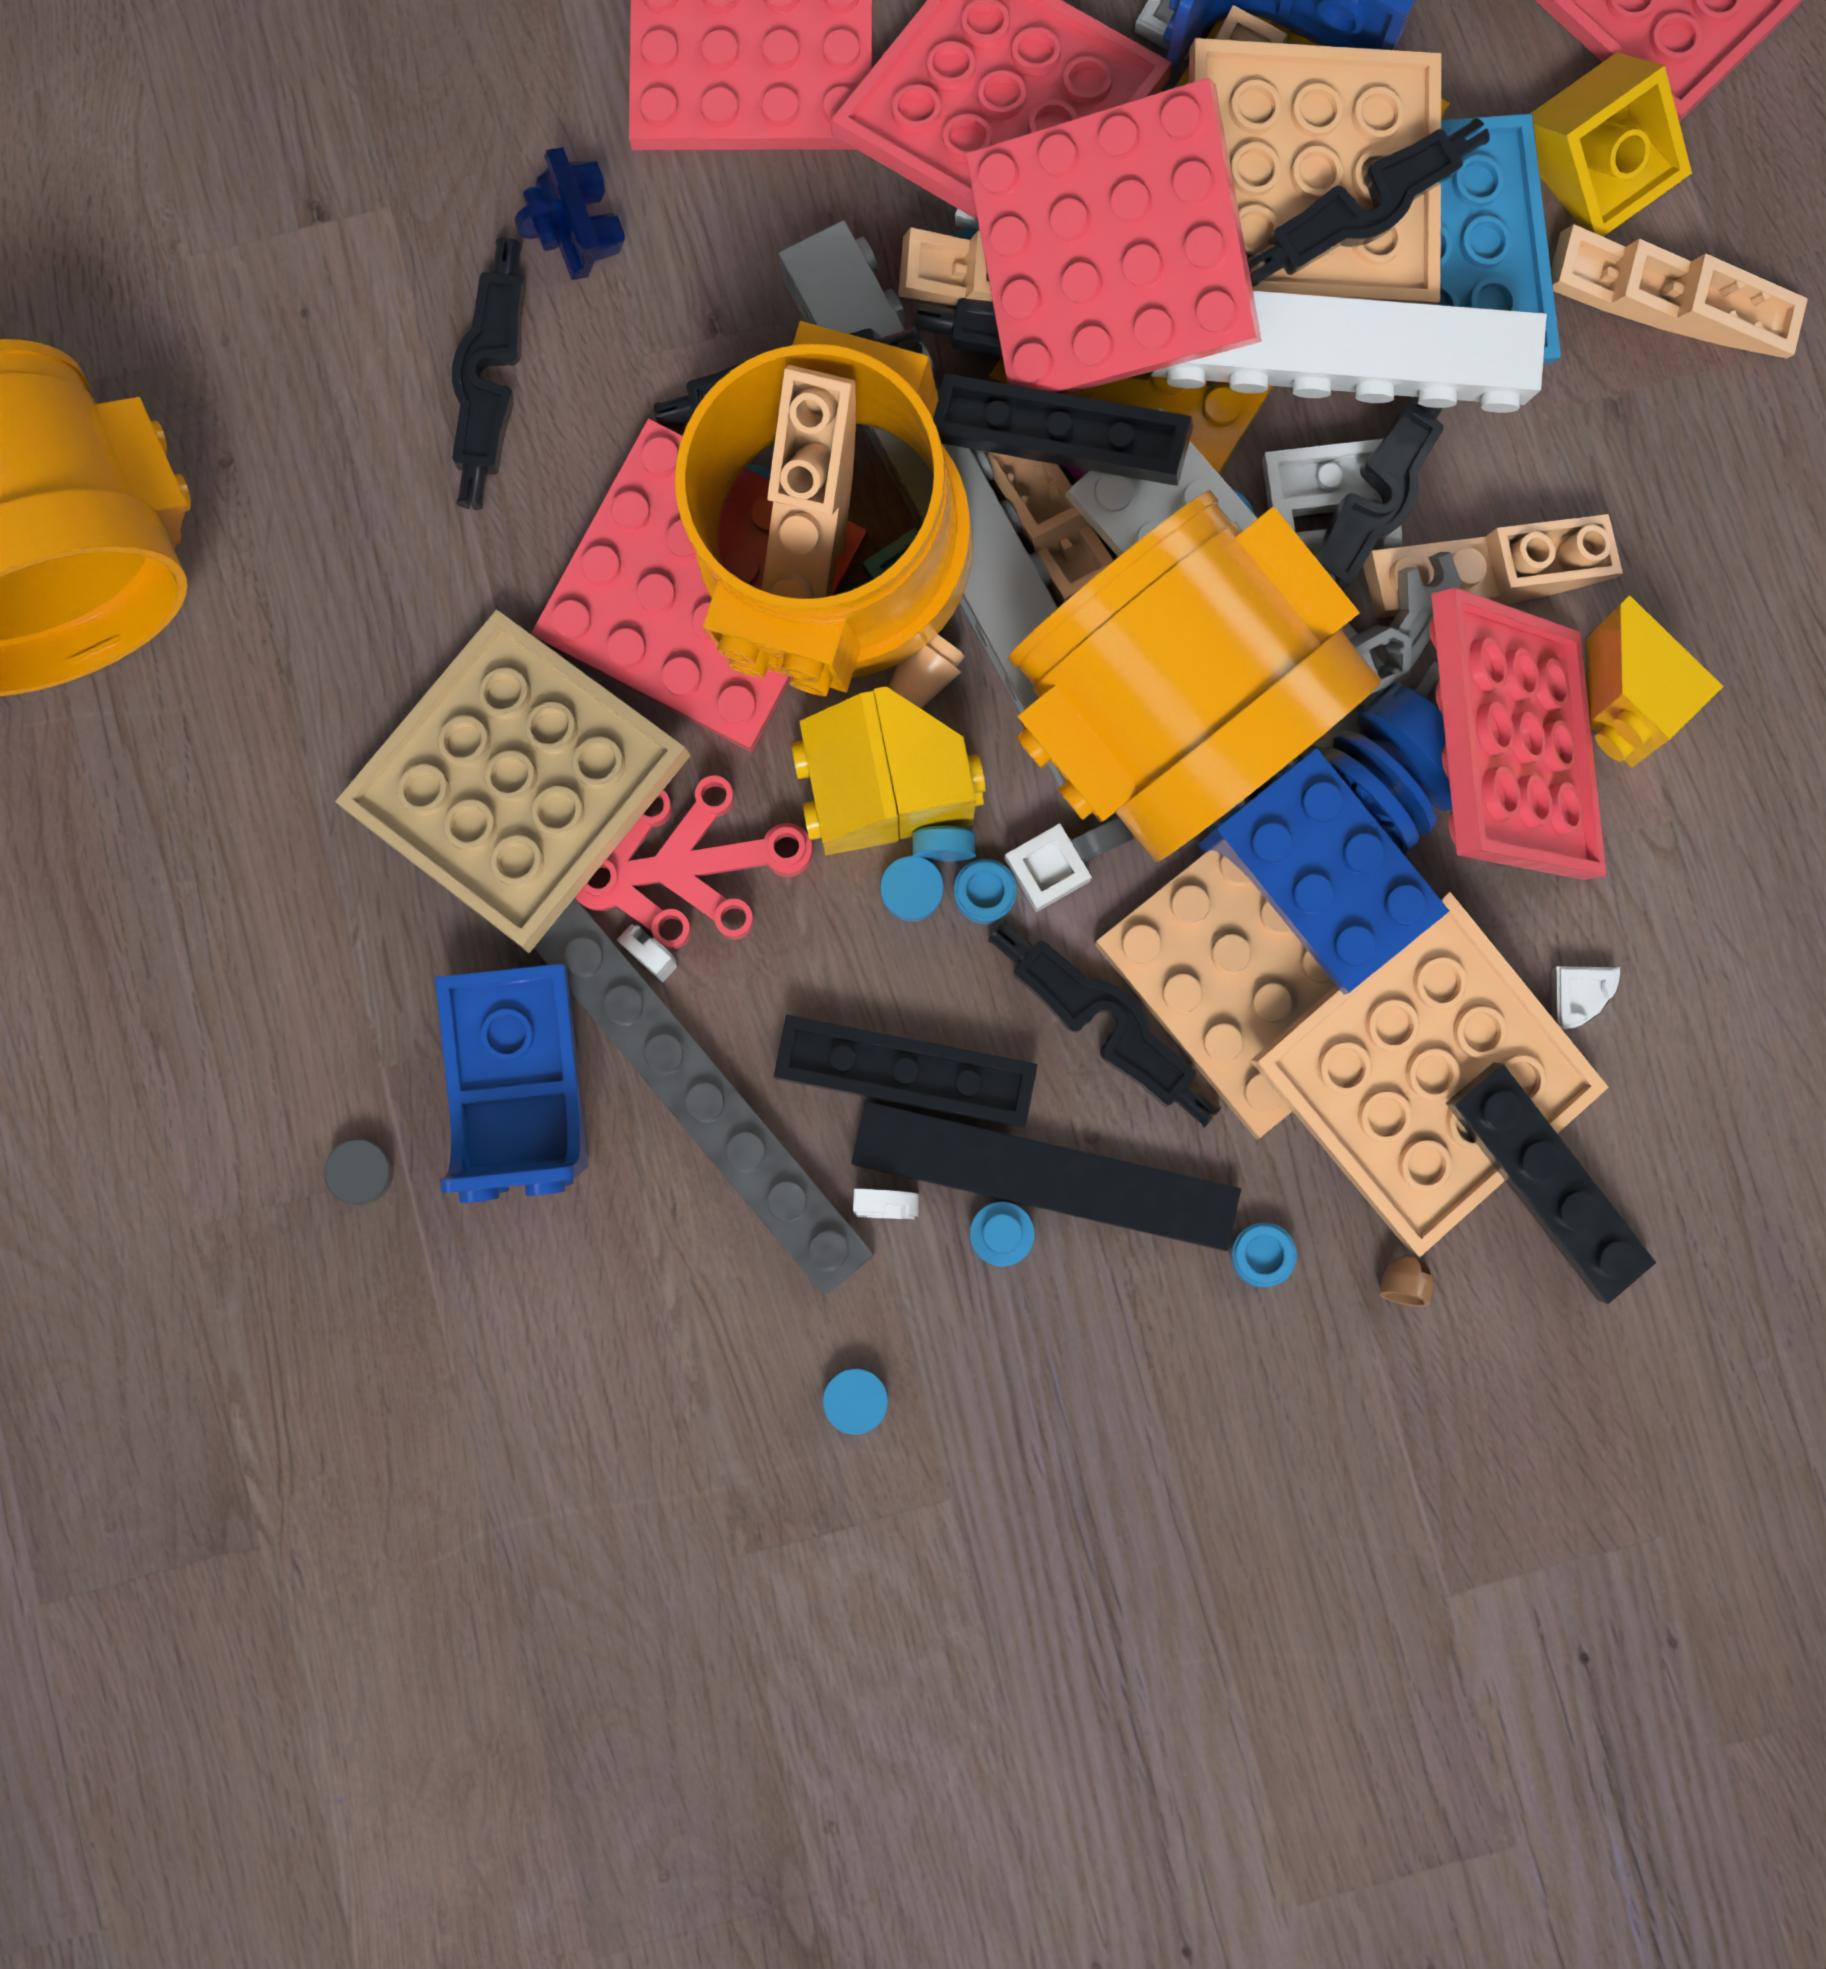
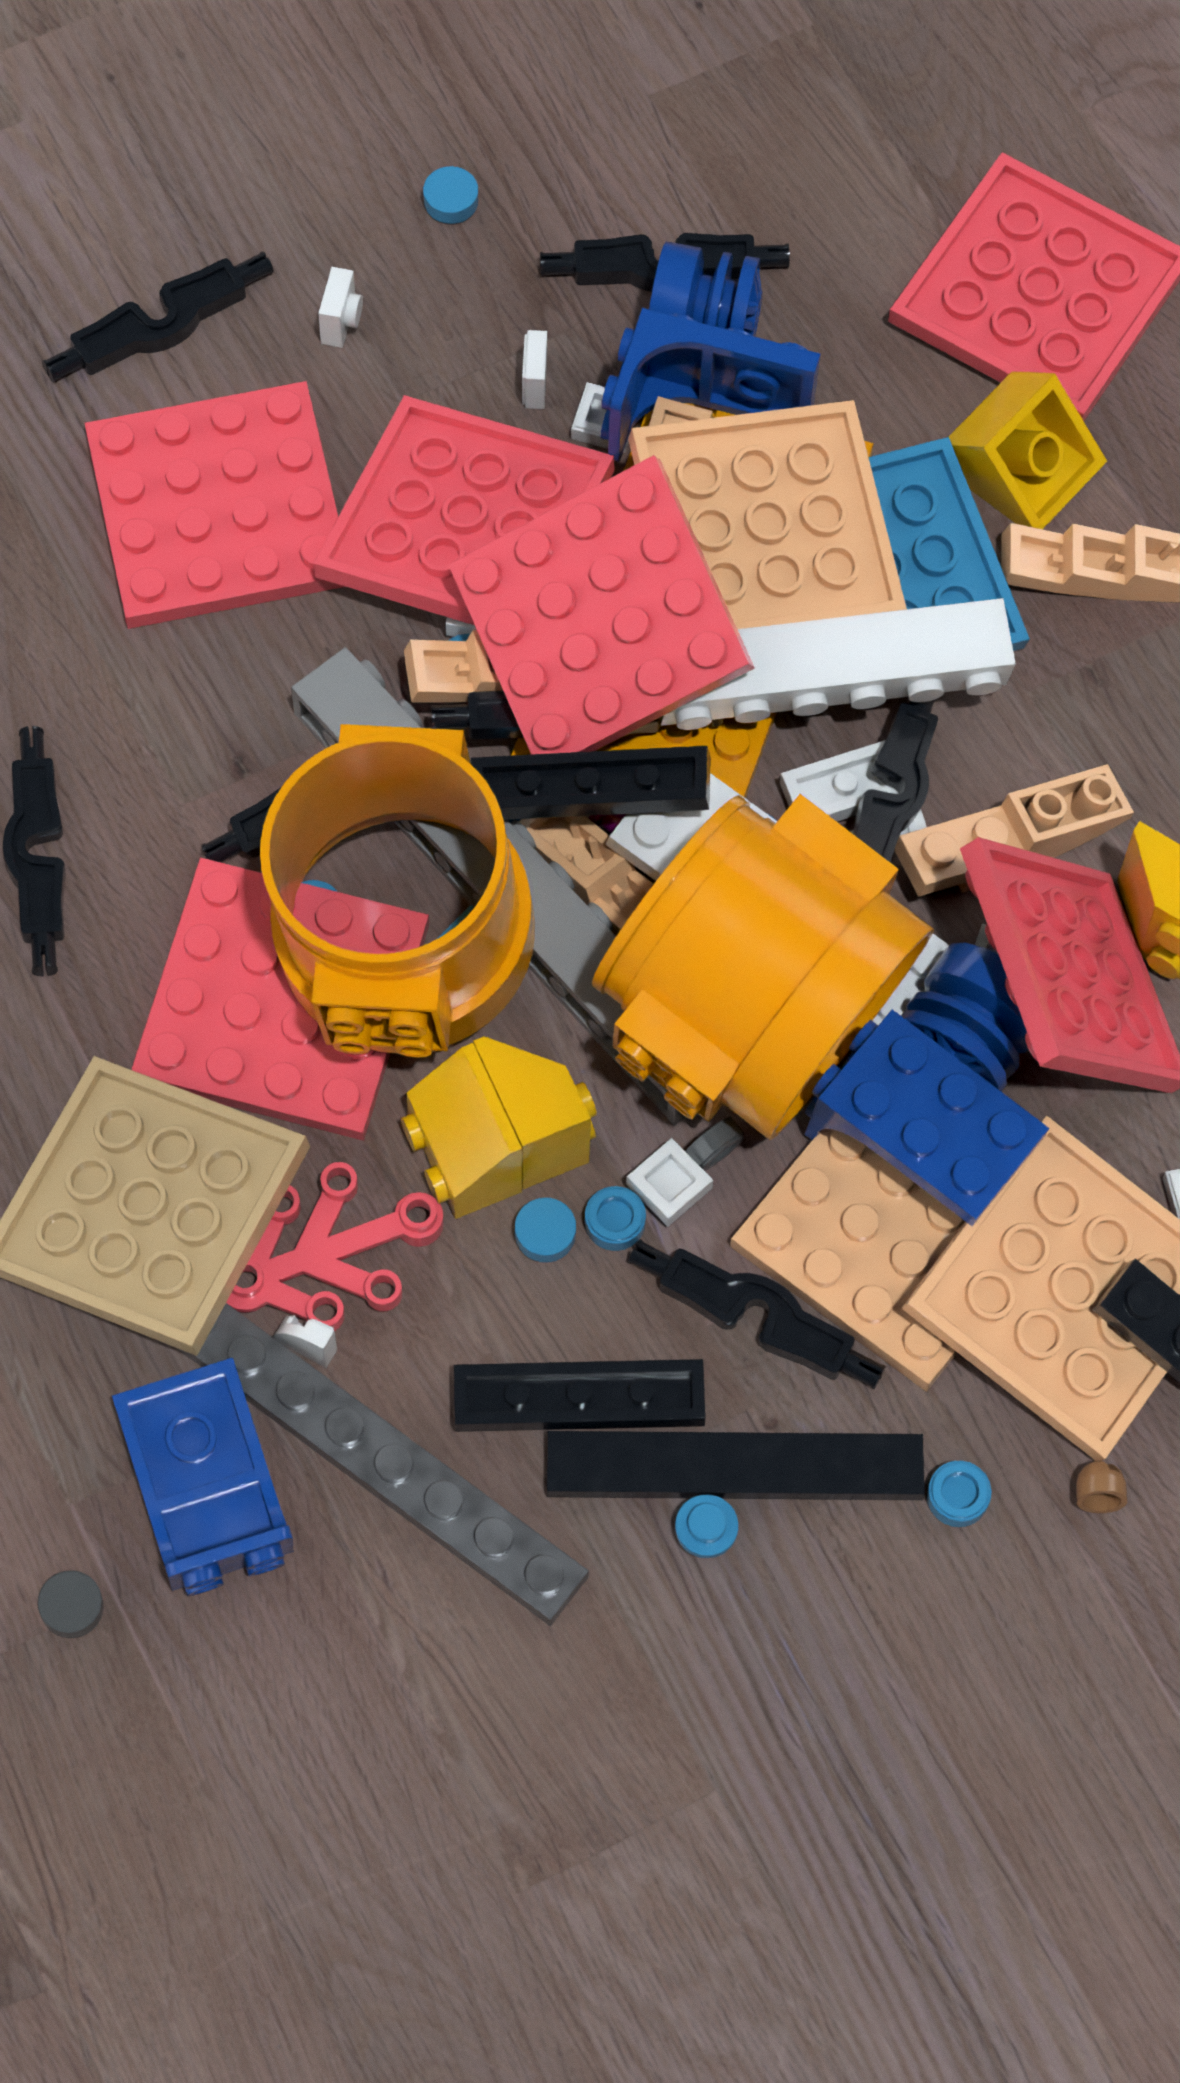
camera: 15 degrees left, 15 degrees down
clear blue hips [514,147,625,280] -> none
light nougat slope [762,365,856,599] -> none
dark azure tile [823,1368,888,1435] -> none
white tile [853,1189,919,1220] -> none
light nougat cone [888,634,965,709] -> none
dark azure tile [912,826,976,862] -> none
black piece [1247,118,1490,287] -> none
light grey piece [1349,552,1461,694] -> none

